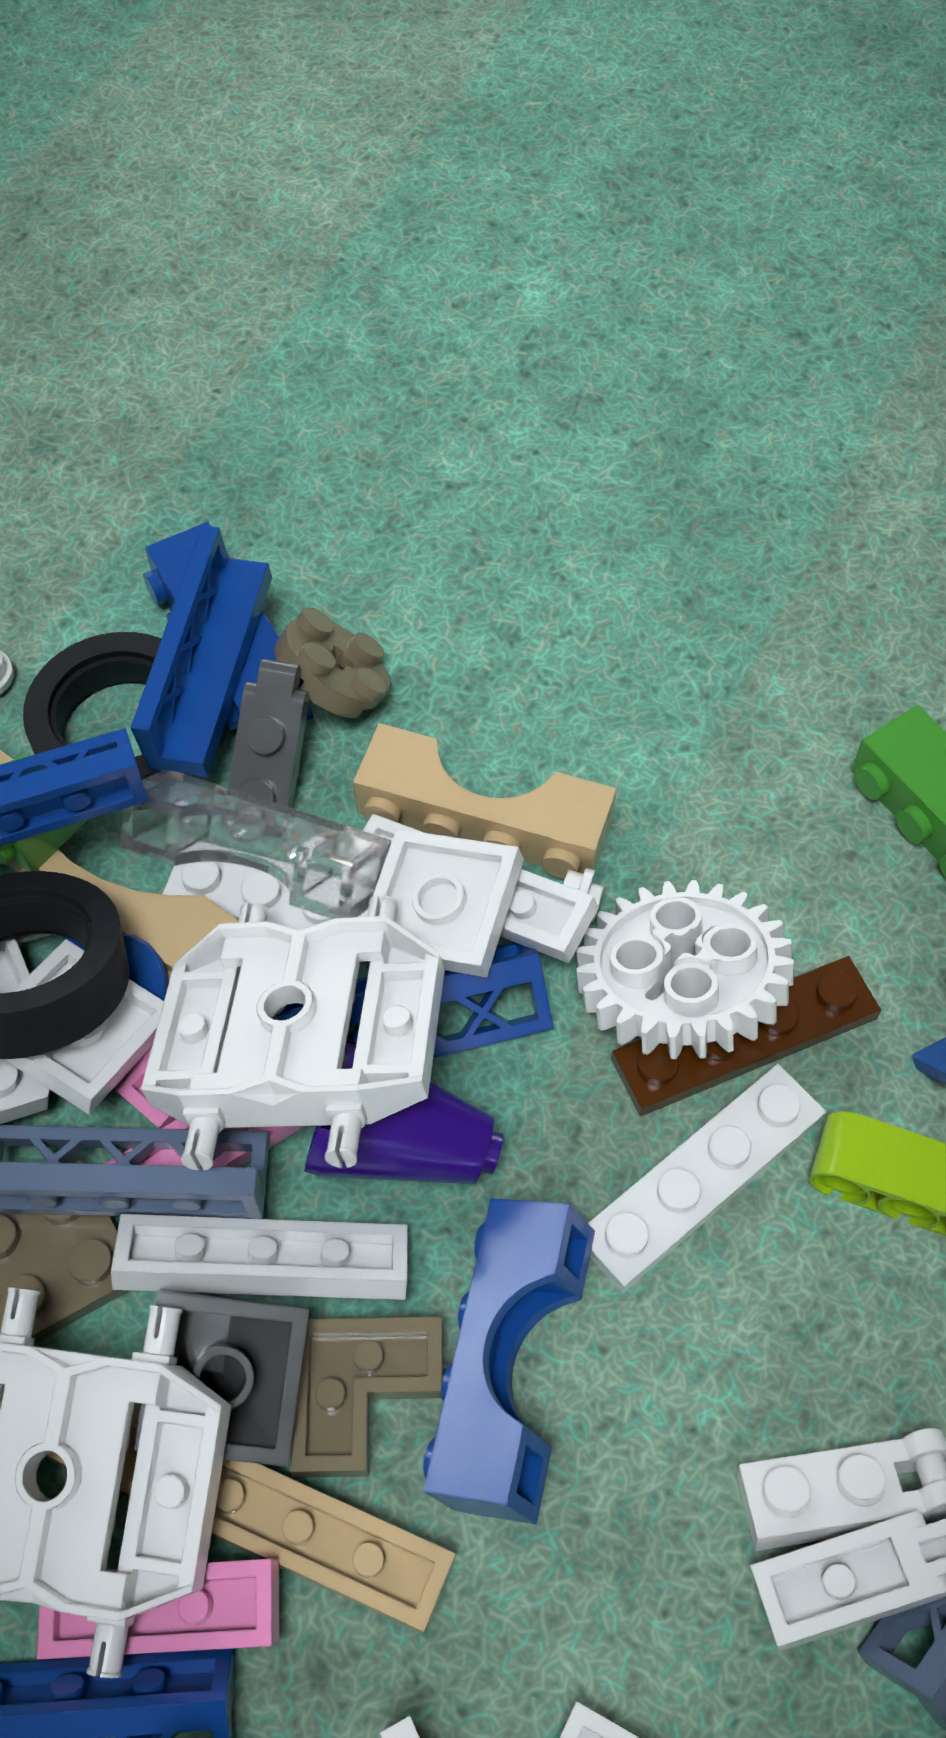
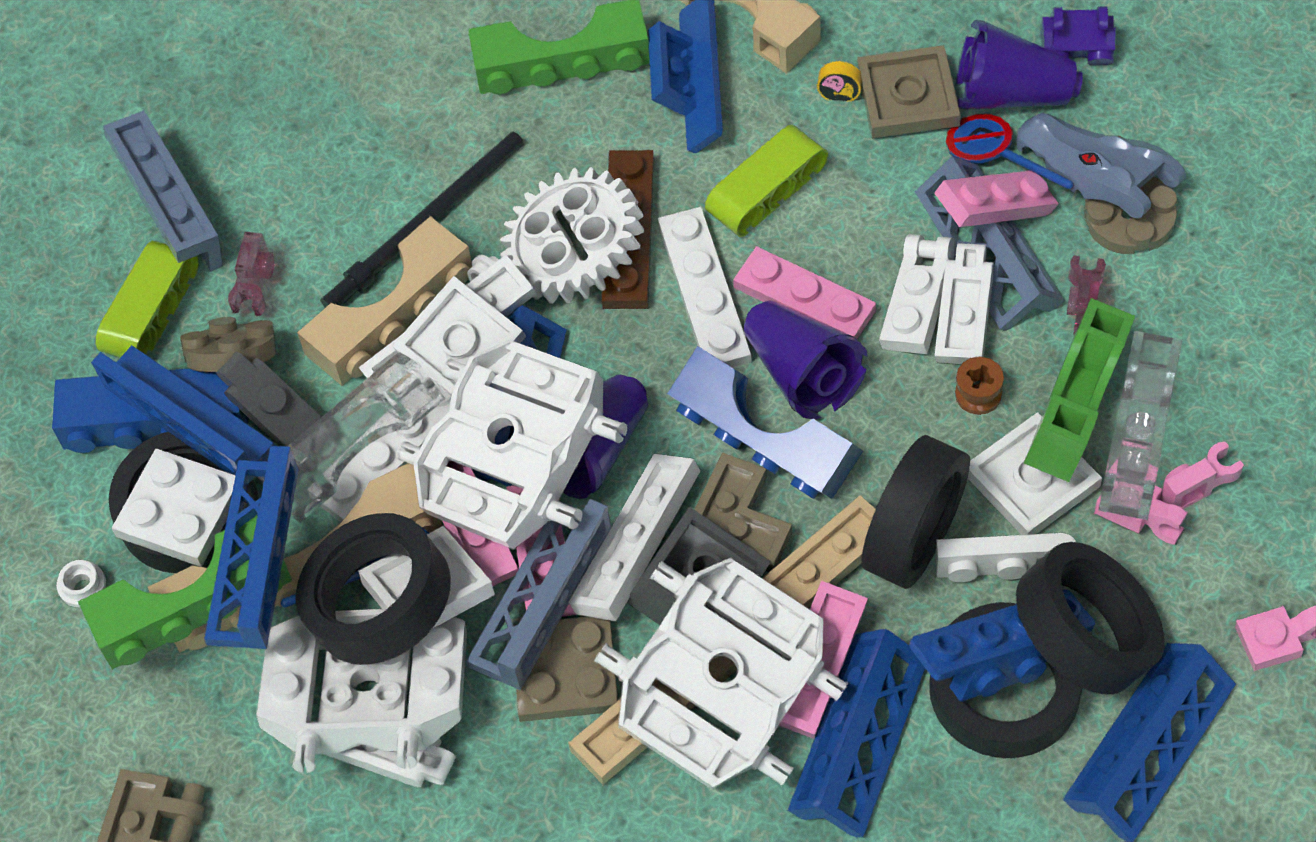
camera: 60 degrees left, 0 degrees up
none -> lime beam [96,240,199,358]
none -> sand blue fence [103,110,223,272]
none -> white plate [111,449,235,567]
none -> clear pink plate [228,232,274,316]
none -> black bar [320,131,524,308]
none -> bright pink plate [733,246,876,339]
none -> dark purple cone [744,300,868,420]
none -> black tyre [862,435,970,589]
none -> dark orange wheel [955,357,1004,415]

